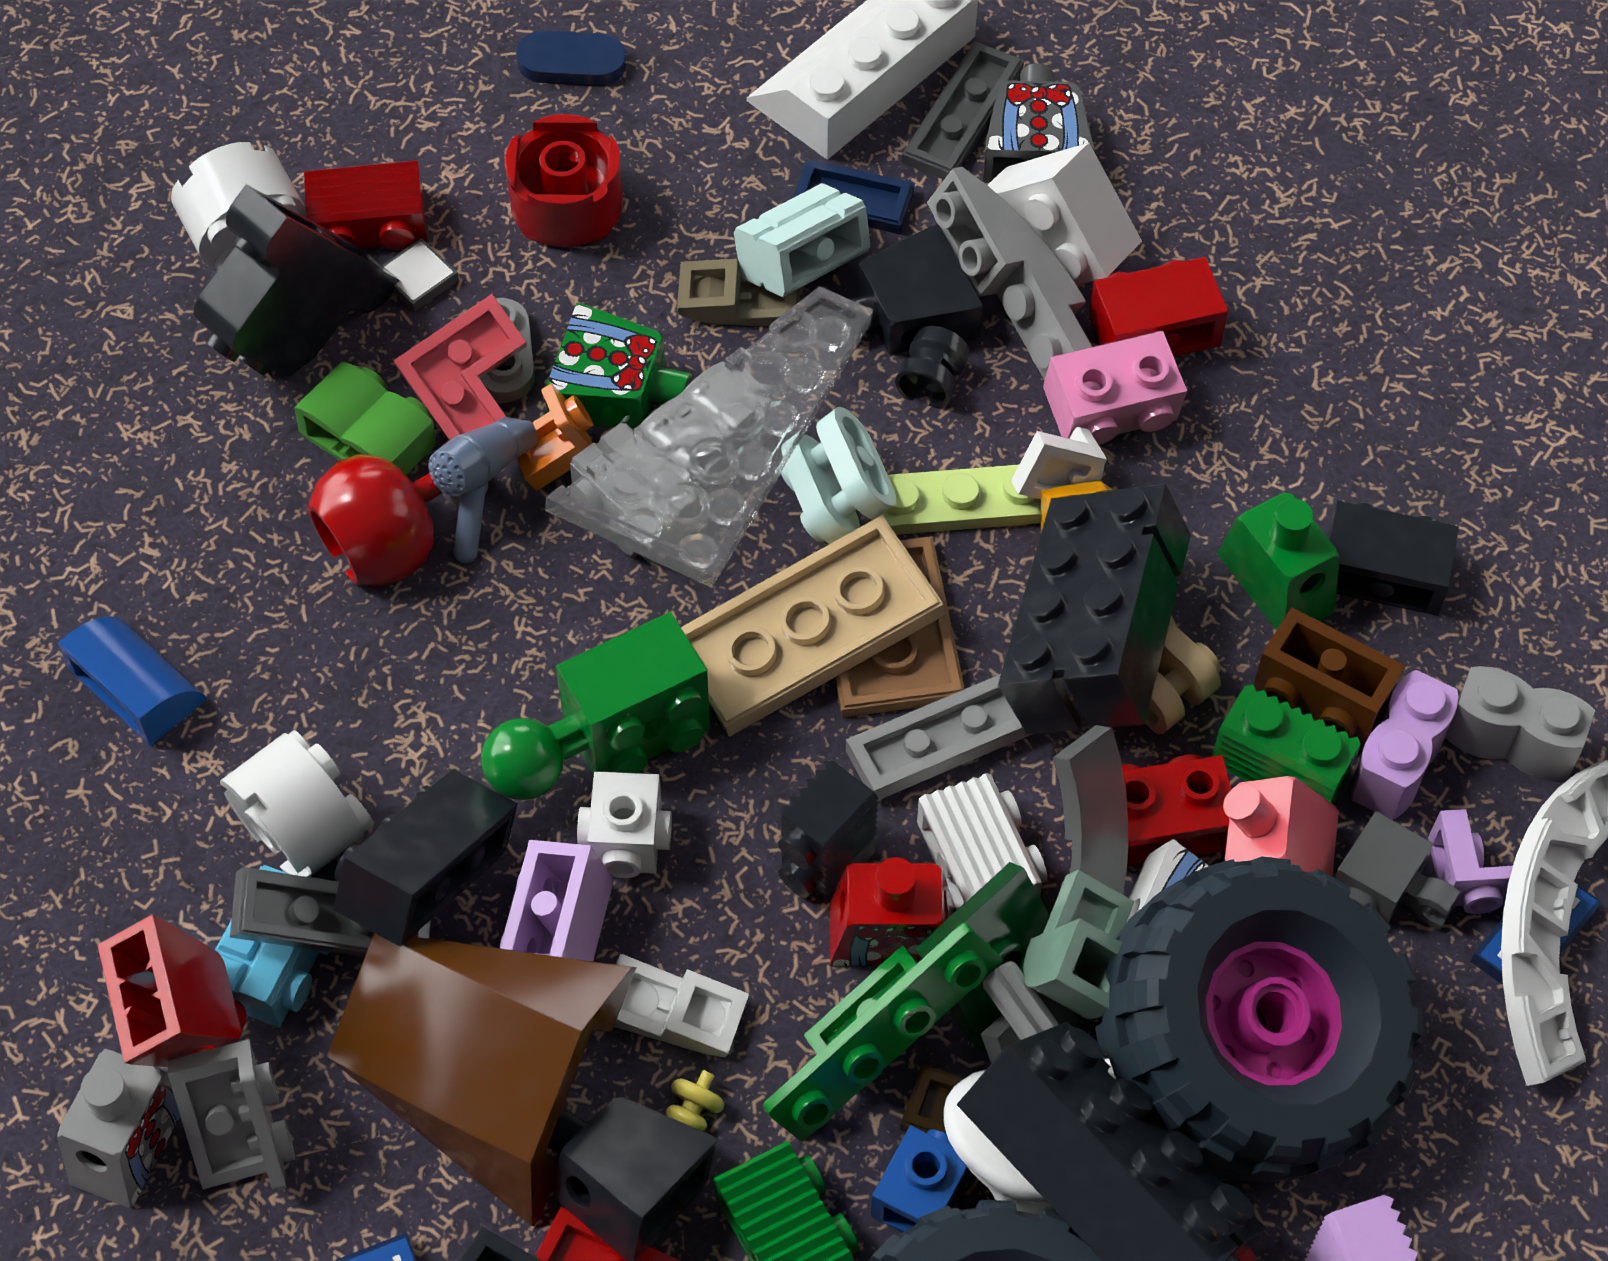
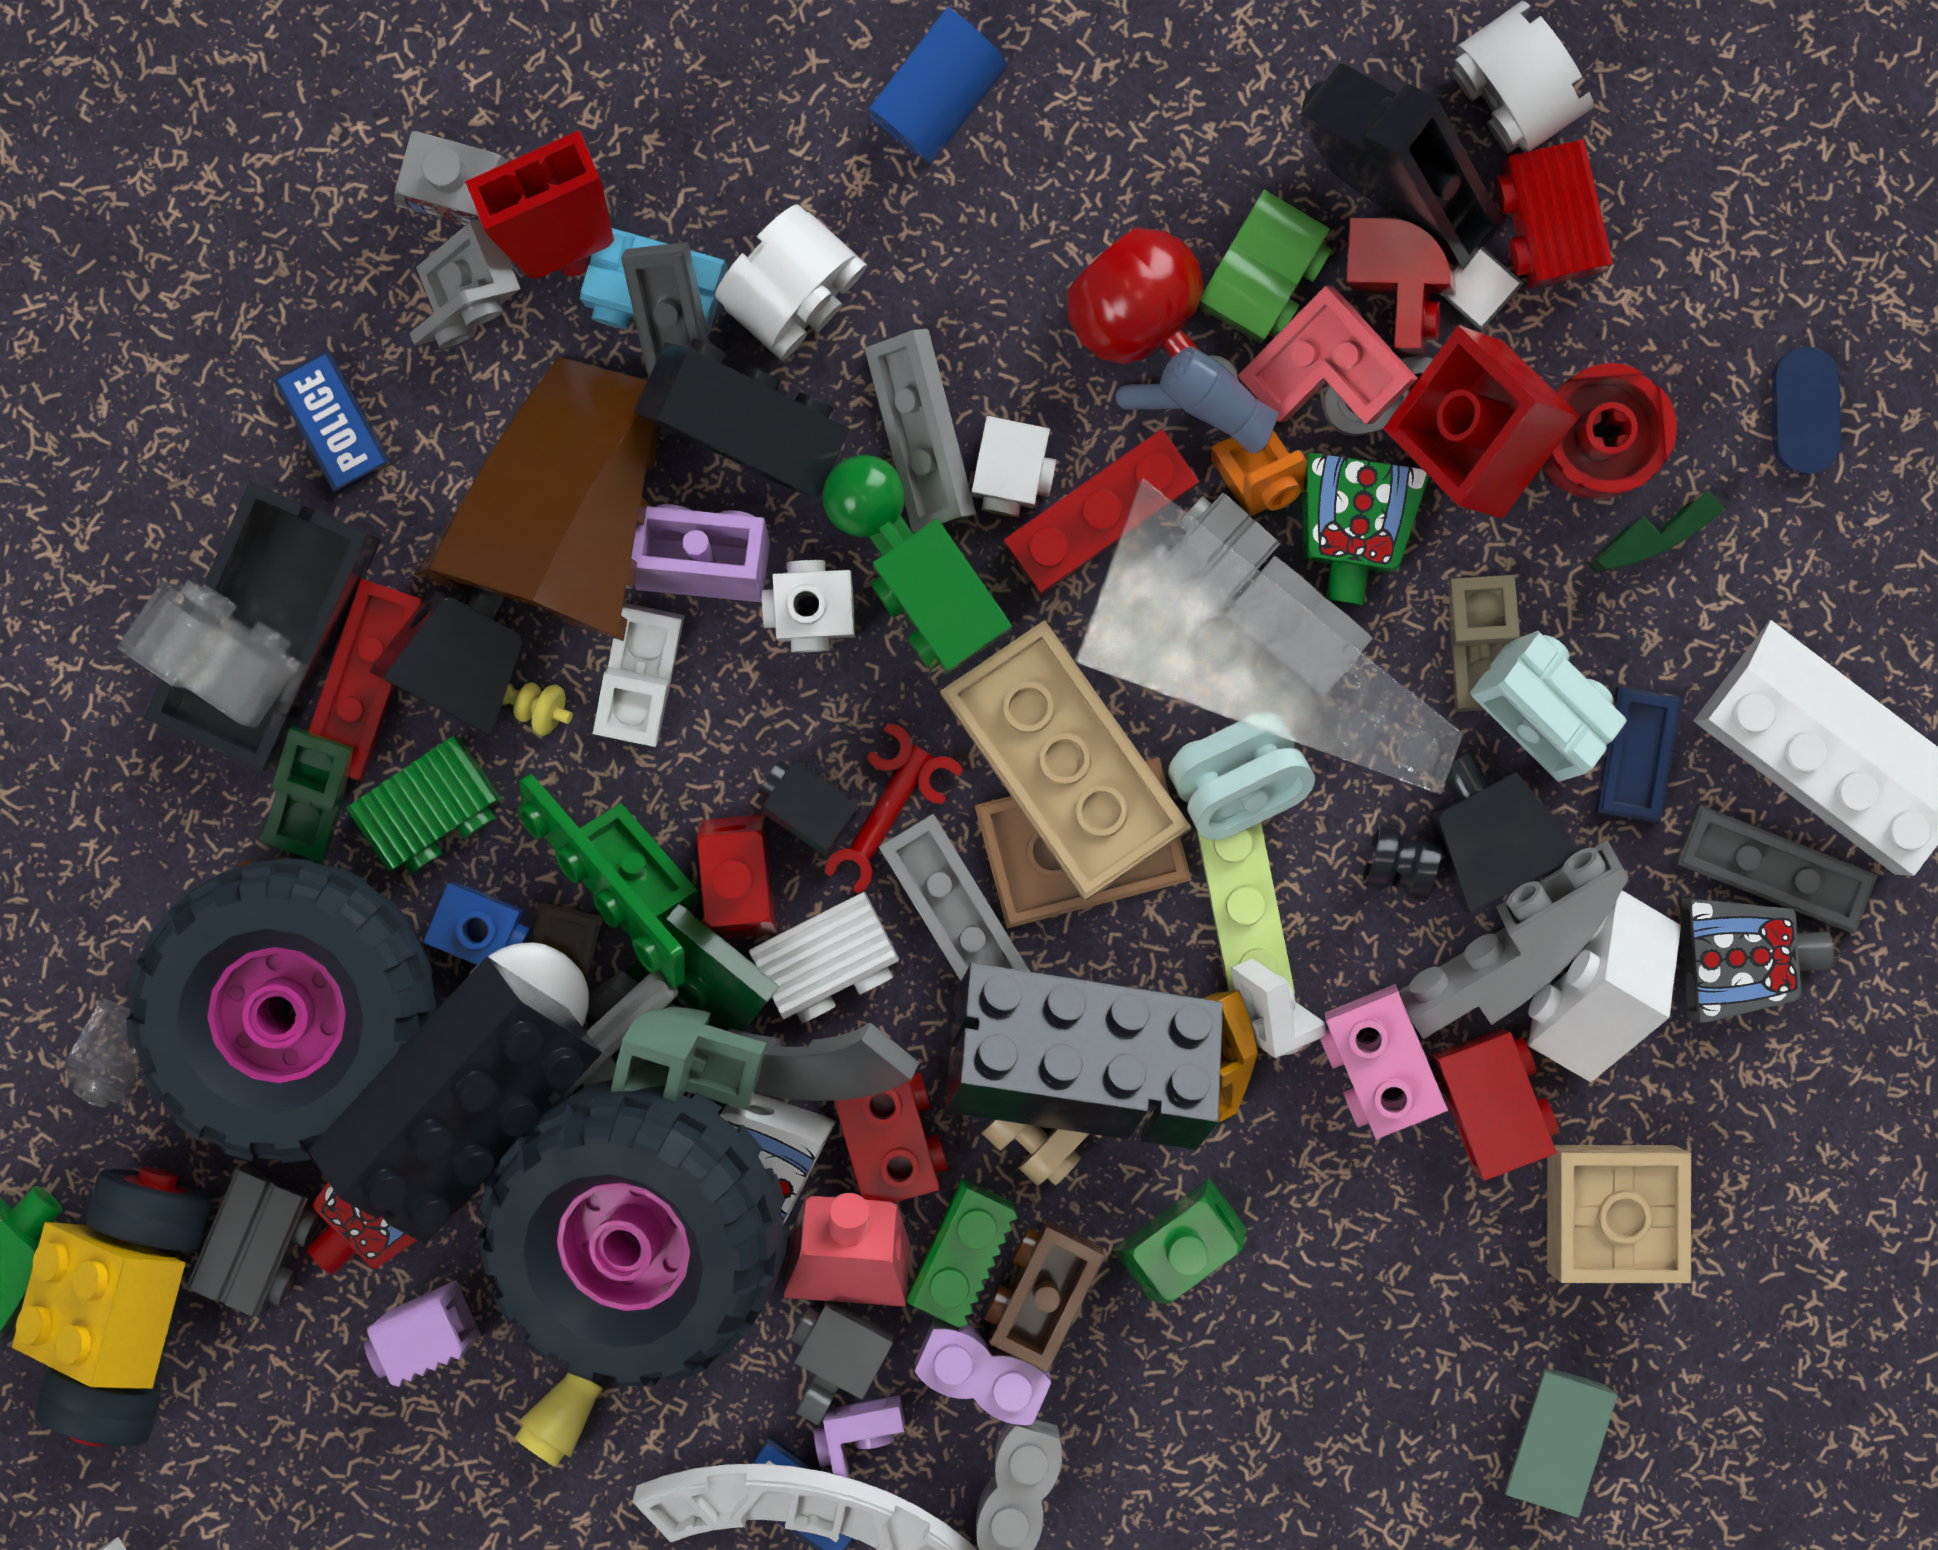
camera: 85 degrees right, 30 degrees up
black brick [1327,500,1459,616] -> none
none -> light yellow cone [514,1373,603,1467]
none -> red bar [824,723,963,894]
none -> light grey plate [865,329,976,532]
none -> white brick [971,416,1056,517]
none -> red brick [1003,429,1199,597]
none -> red brick [1347,218,1456,357]
none -> red brick [1383,325,1580,518]
none -> sand green brick [1504,1369,1618,1518]
none -> tan container [1547,1145,1691,1283]
none -> dark green slope [1587,490,1726,573]

